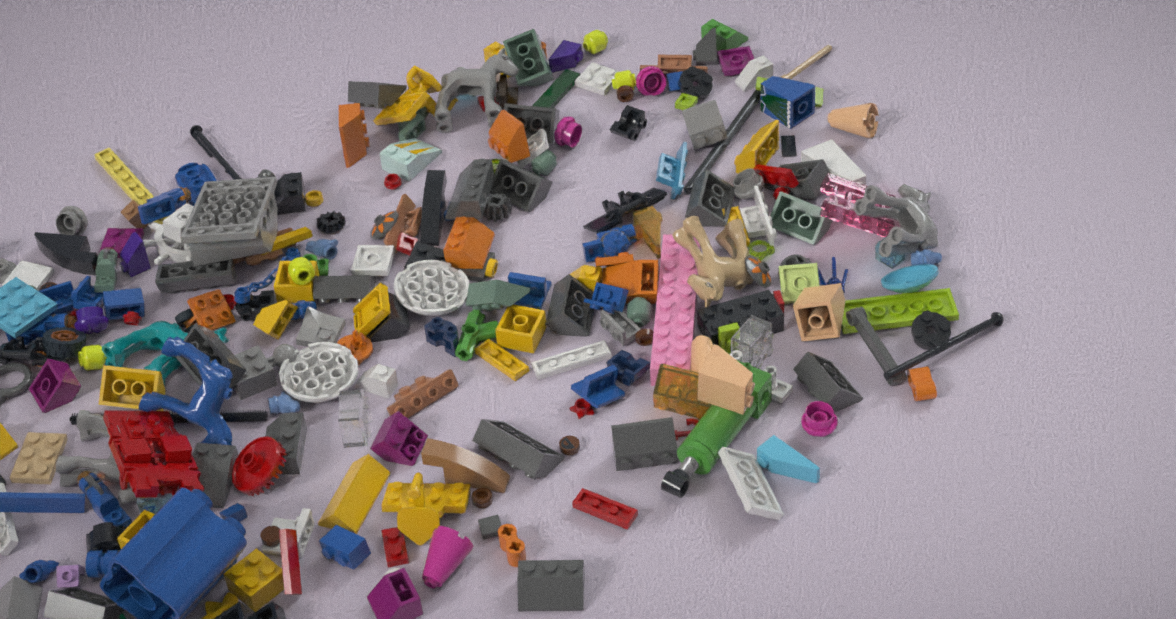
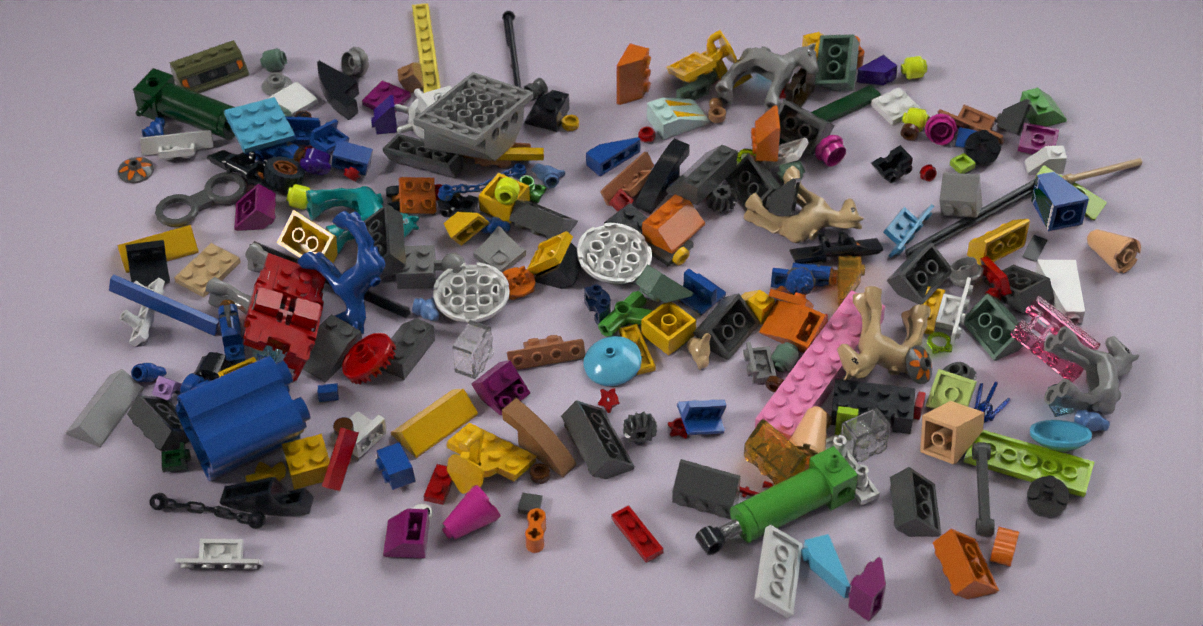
camera: 25 degrees right, 5 degrees up
sand green plate [94,247,118,292] -> none
blue plate [137,187,191,224] -> none
blue tile [175,162,217,206] -> none
black gear [317,210,346,233] -> none
dark grey slope [347,81,407,109] -> none
white plate [351,245,395,276] -> none
white slope [354,364,398,399] -> none
dark grey dish [370,211,399,239] -> none
dark grey slope [517,560,585,612] -> none
white tile [531,340,612,380] -> none
reddish brown tile [559,435,580,455] -> none
blue bracket [584,282,629,314] -> none
dark blue cylinder [606,350,650,387] -> none
light nougat slope [697,344,755,415] -> none
dark pink piece [801,401,838,437] -> none
black bar [883,312,1004,380] -> none
none -> medium azure dish [583,336,642,386]
none -> blue slope [586,137,641,176]
none -> red plate [598,388,620,413]
none -> dark grey gear [623,411,657,444]
none -> tan animal [687,333,711,370]
none -> medium nougat plate [708,97,726,123]
none -> tan animal [744,166,864,243]
none -> dark grey slope [766,178,801,216]
none -> magenta slope [848,556,886,622]
none -> red plate [920,164,937,182]
none -> orange slope [932,528,999,599]

